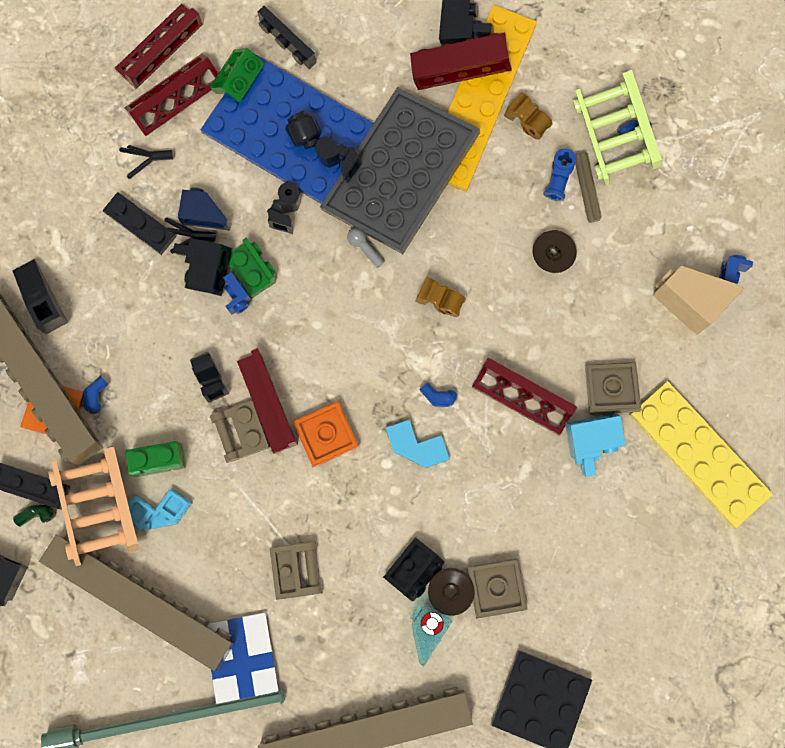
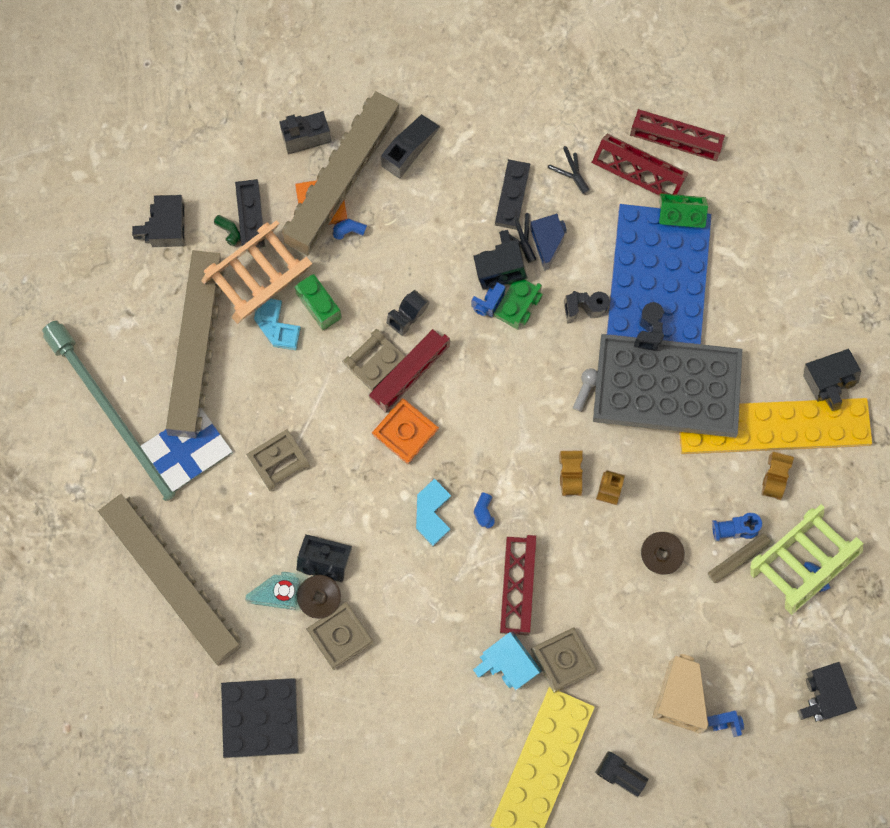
camera: 65 degrees right, 5 degrees down
black plate [257,6,316,70] -> none
black head [285,111,322,150] -> none
dark red brick [410,32,512,91] -> none
none -> black piece [595,751,649,798]
none -> pearl gold leg [596,470,625,505]
none -> black hinge [797,662,857,722]

